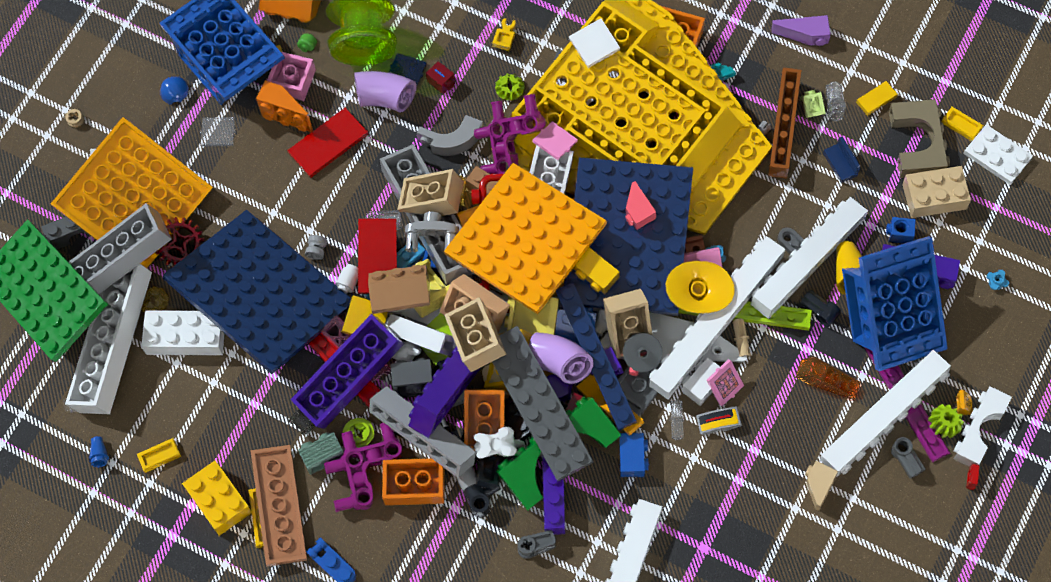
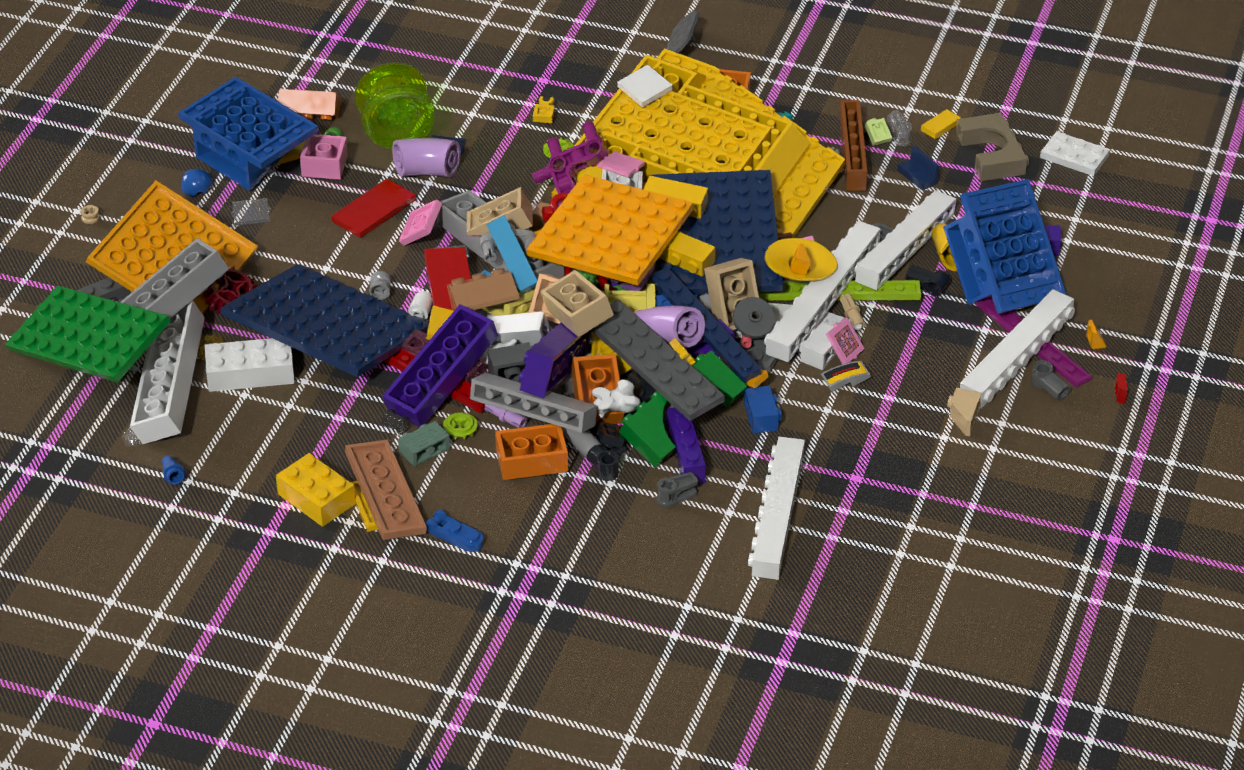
camera: 15 degrees left, 25 degrees down
yellow tile [137,438,182,473] -> none
orange slope [256,80,313,132] -> none
magenta pin [324,423,402,512] -> none
light grey arch [417,115,483,156] -> none
dark red brick [426,61,455,94] -> none
coral slope [625,181,656,230] -> none
clear axle [669,400,685,440] -> none
medium lavender slope [771,15,830,46] -> none
clear orange slope [795,356,861,400] -> none
tan brick [902,166,971,218] -> none
lime gear [928,404,964,439] -> none
yellow tile [941,107,984,141] -> none
white arch [953,387,1012,467] -> none
dark azure plate [986,270,1009,290] -> none
none -> bright pink tile [399,200,442,246]
none -> dark azure tile [486,215,538,294]
none -> yellow brick [643,176,708,219]
none -> yellow plate [669,338,696,365]
none -> light orange slope [790,243,811,275]

